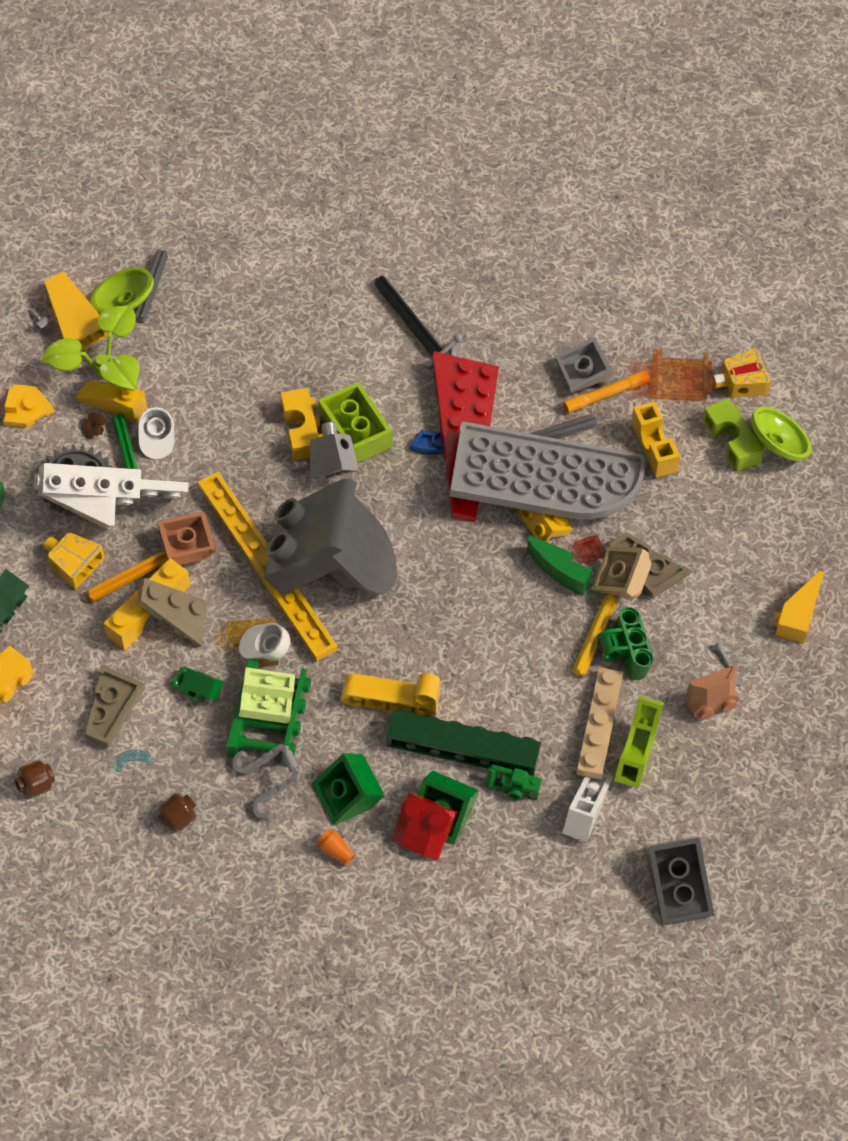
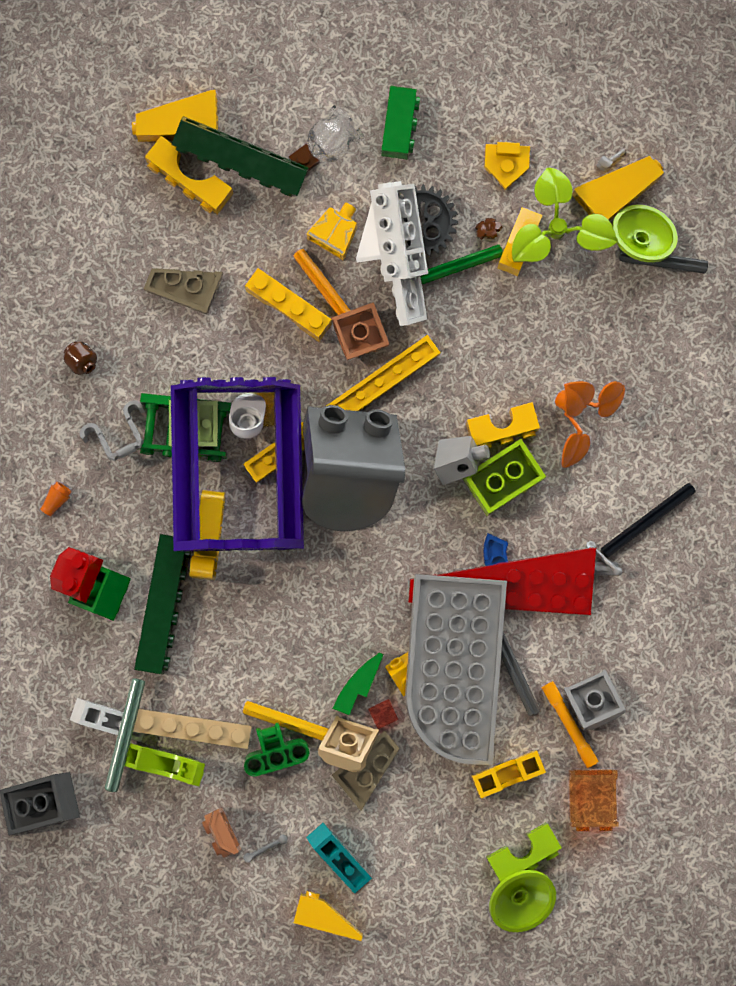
camera: 85 degrees right, 25 degrees up
reddish brown head [14,761,55,797] -> none
clear light blue piece [116,750,153,772] -> none
dark tan wing [136,578,208,648] -> none
white cap [139,407,174,459] -> none
green piece [170,667,224,701] -> none
green slope [312,753,385,825] -> none
green piece [485,764,542,801] -> none
yellow torso [712,348,771,398] -> none
none -> sand green axle [105,678,145,792]
none -> dark purple door [171,377,304,552]
none -> teal slope [306,822,372,894]
none -> orange plant [555,381,625,468]

